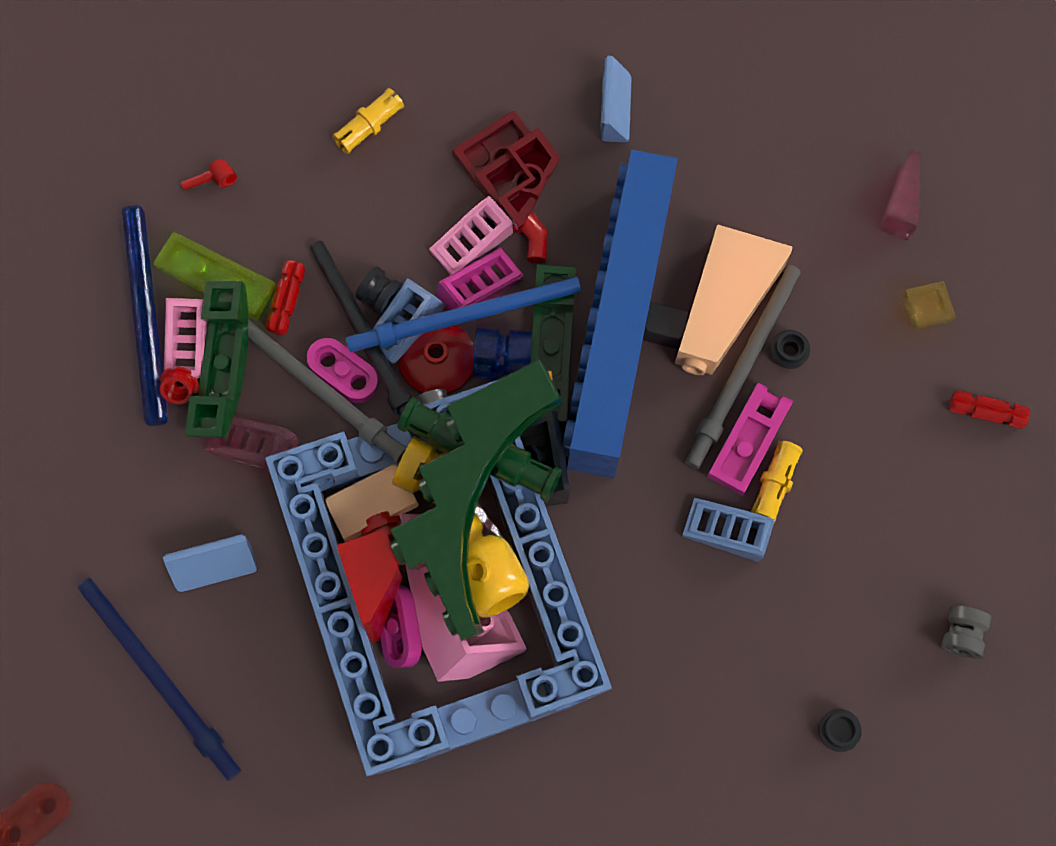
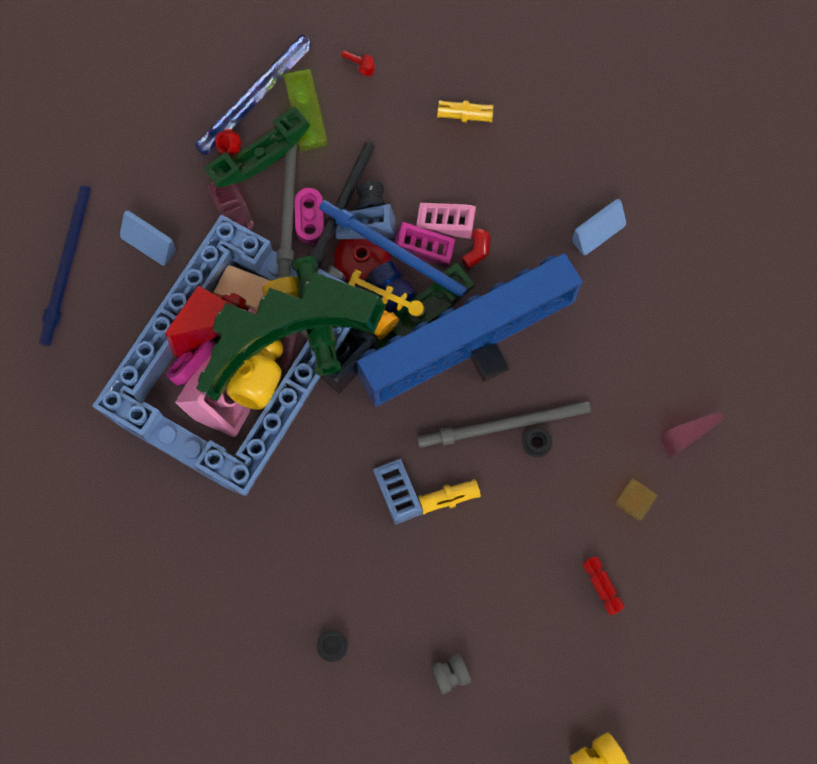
camera: 50 degrees right, 0 degrees up
bright pink slope [164,298,208,378] -> none
red axle [265,260,305,335] -> none
dark red slope [452,110,561,230] -> none
light nougat slope [674,224,793,375] -> none
dark pink plate [707,382,793,496] -> none
none -> yellow piece [349,269,425,316]

